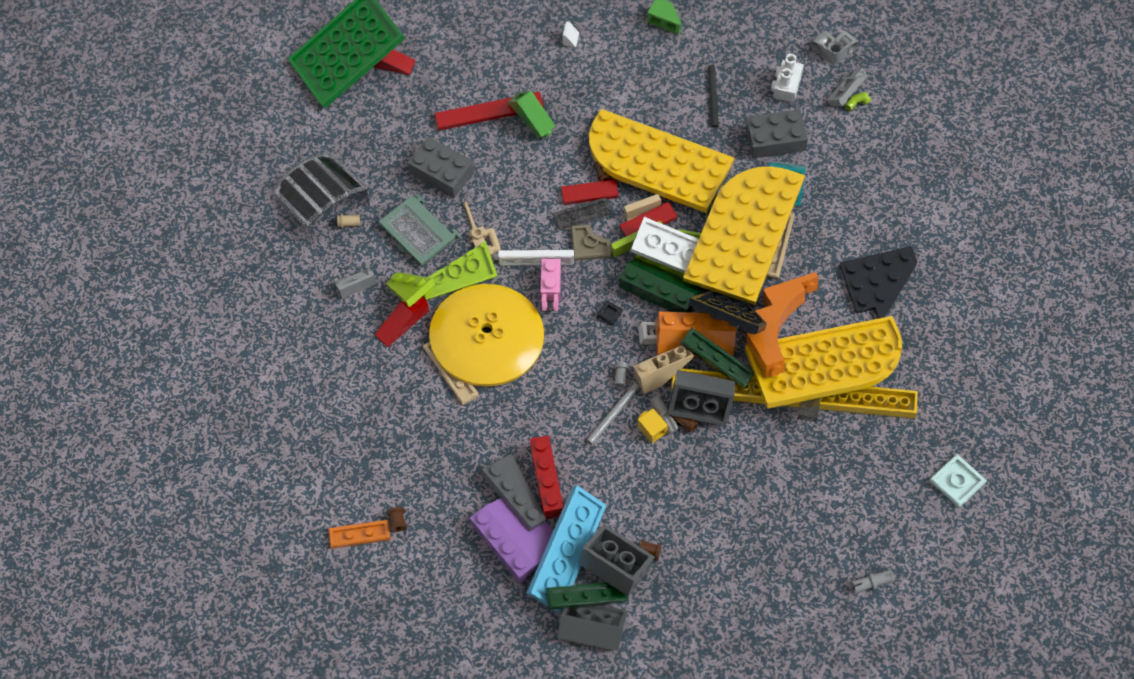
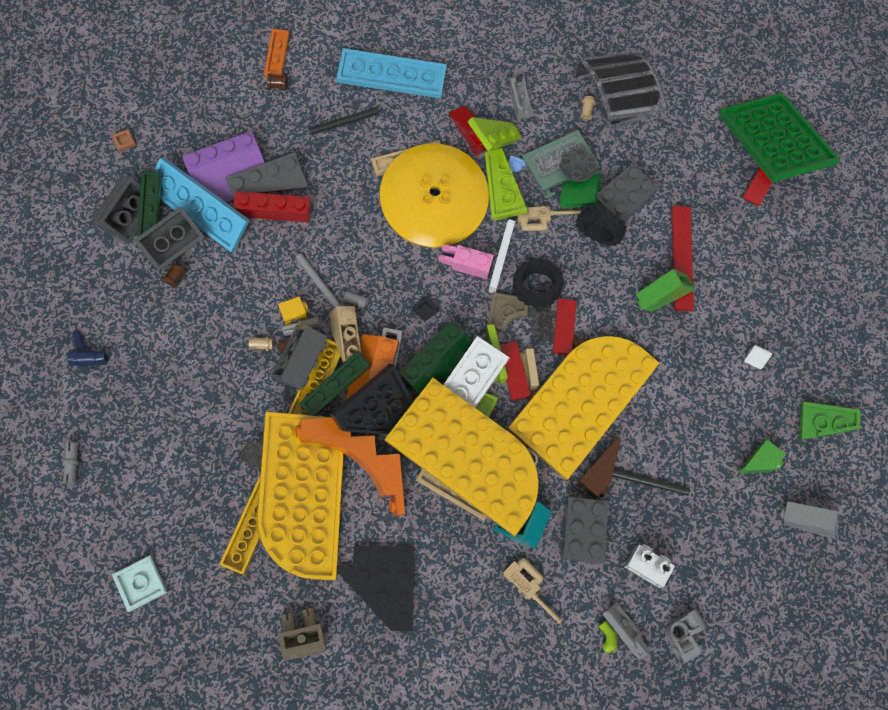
camera: 95 degrees right, 10 degrees up
none -> dark blue piece [67,330,108,367]
none -> nougat tile [112,129,137,153]
none -> tan pin [249,336,274,351]
none -> dark tan brick [279,608,326,661]
none -> pearl dark grey bar [309,107,379,135]
none -> medium azure plate [337,48,447,99]
none -> tan piece [503,558,562,624]
none -> light blue tile [508,155,526,173]
none -> black tyre [513,259,564,308]
none -> green slope [559,174,602,209]
none -> dark grey dish [560,148,597,182]
none -> black tyre [576,206,627,246]
none -> reddish brown slope [577,438,621,499]

